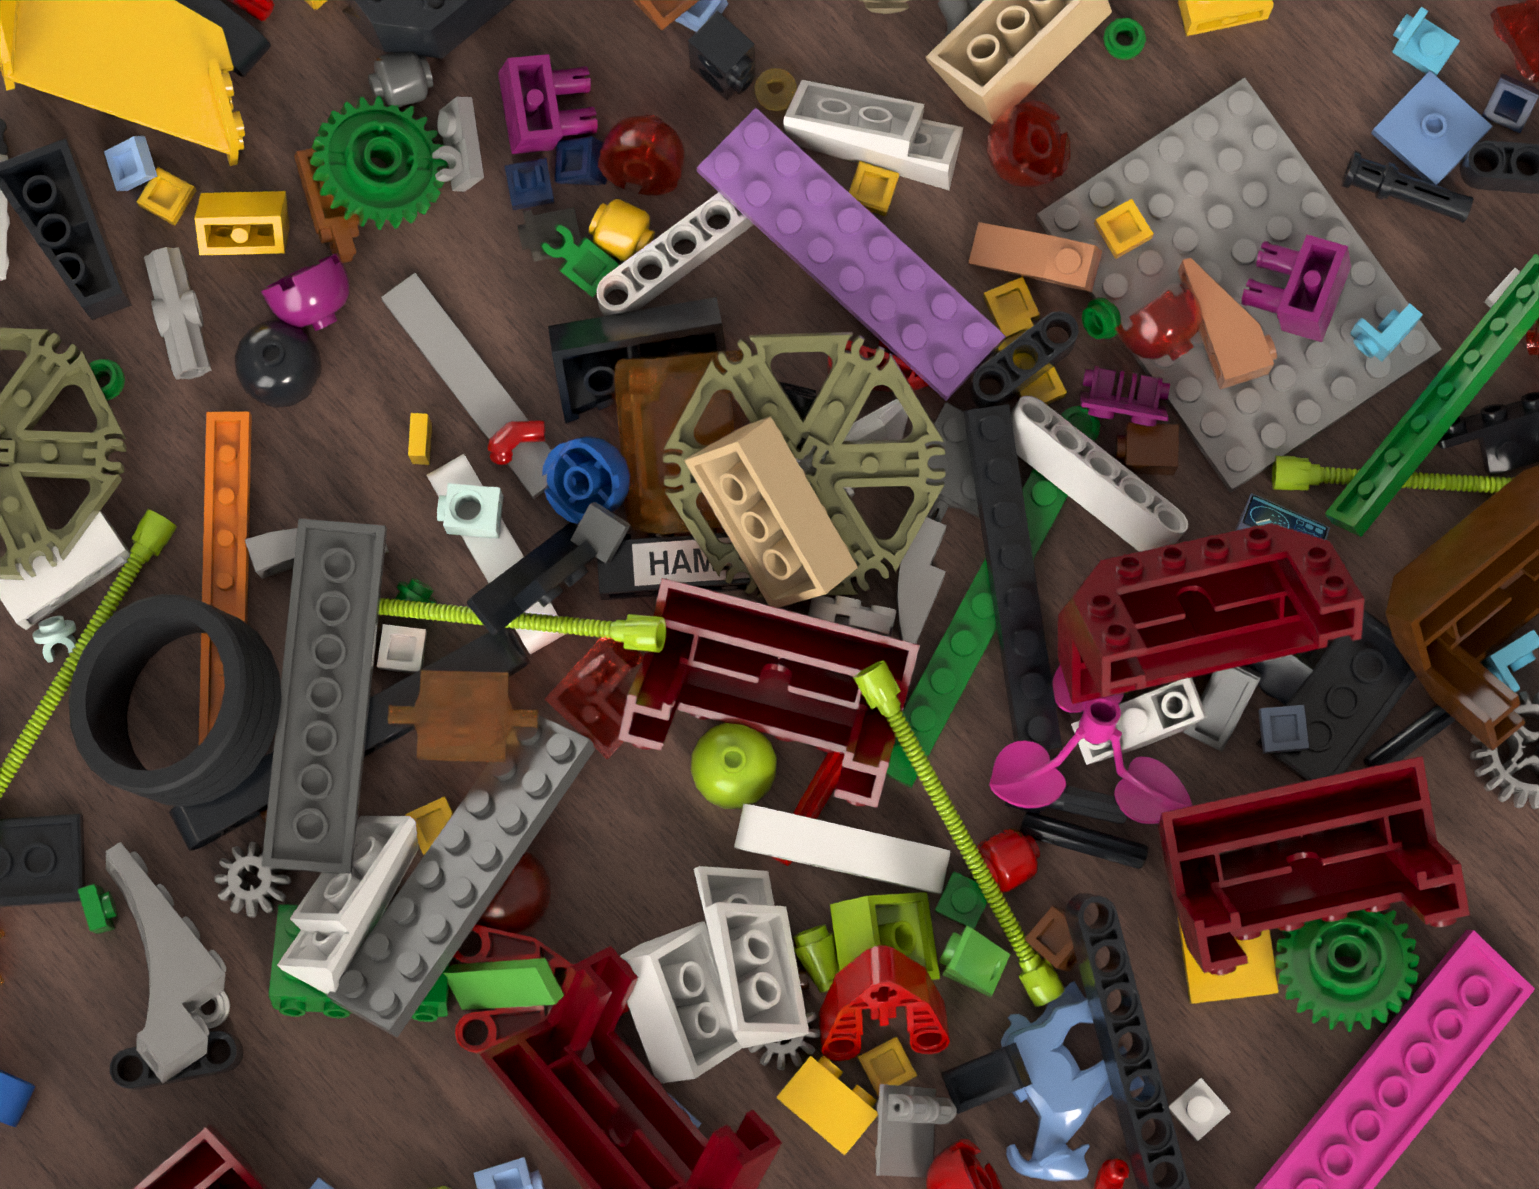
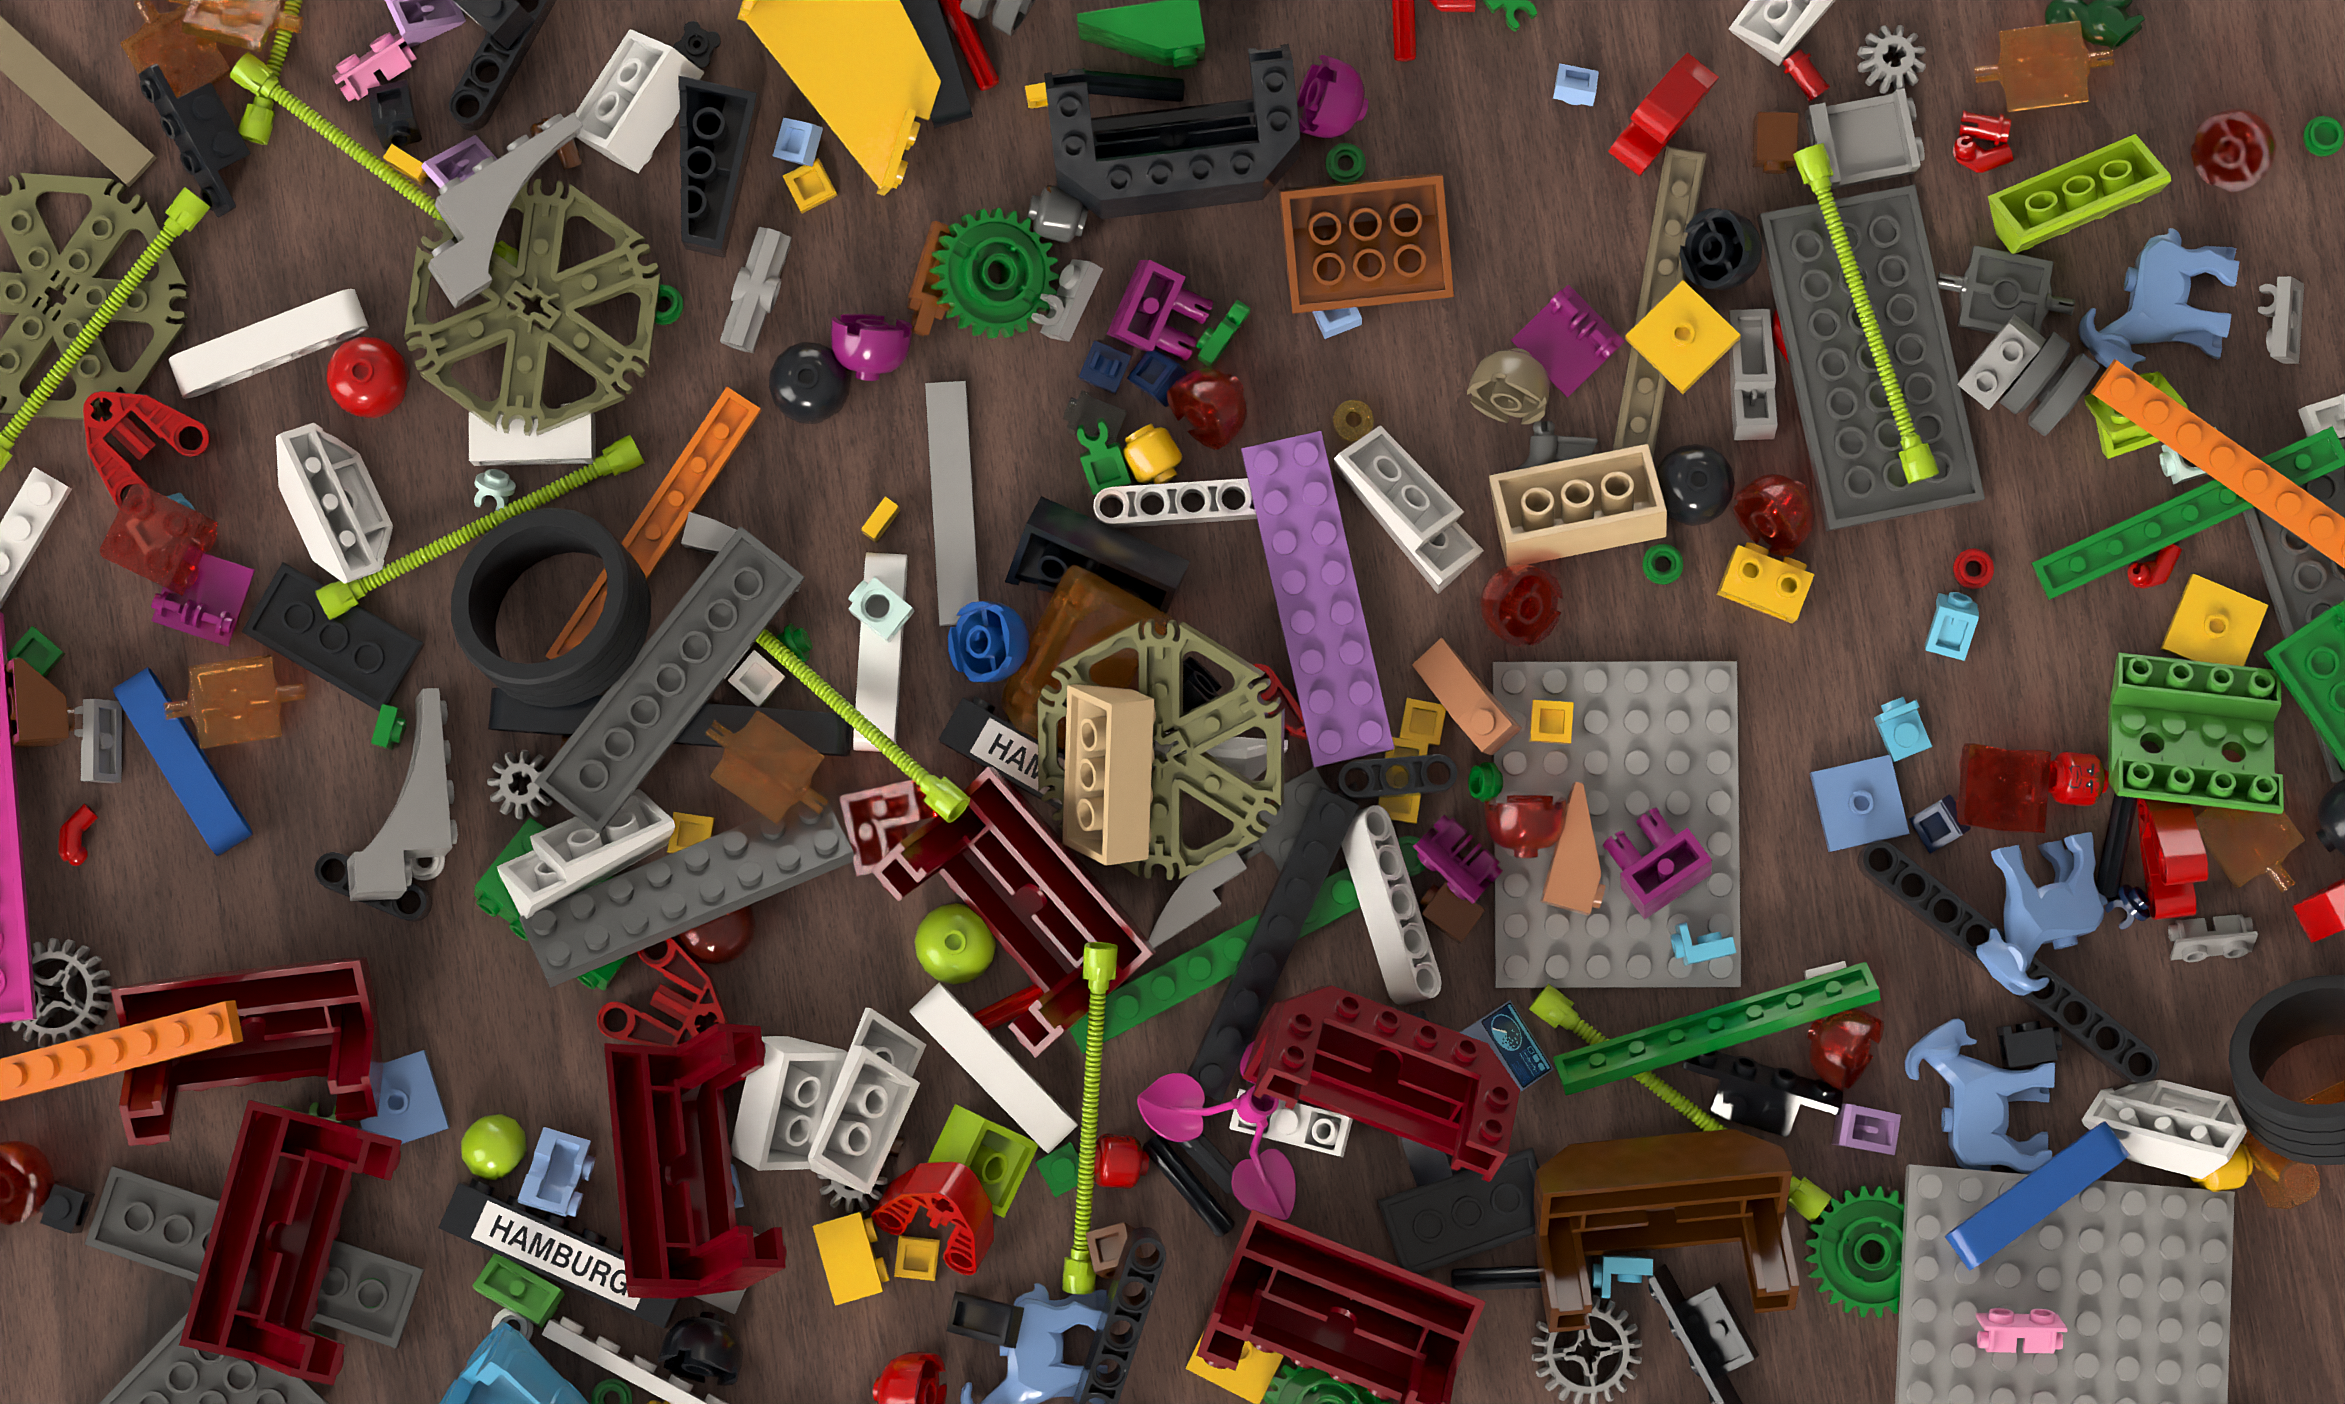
camera: 30 degrees right, 5 degrees up
yellow brick [195,191,290,255] -> none
bright green tile [443,958,564,1010] -> none
black bracket [467,522,598,635] -> none
red arm [487,420,546,465] -> none
dark grey tile [570,502,631,563] -> none
black brick [688,11,756,100] -> none
lime cone [793,924,840,993] -> none
white plate [808,596,896,637] -> none
yellow tile [849,161,899,216] -> none
light grey hinge [875,1084,957,1178] -> none
bright green slope [939,926,1010,997] -> none
tile [1183,665,1262,752] -> none
sand blue plate [1258,705,1309,754] -> none
black pin [1341,150,1474,223] -> none
none -> green plate [1196,299,1251,369]

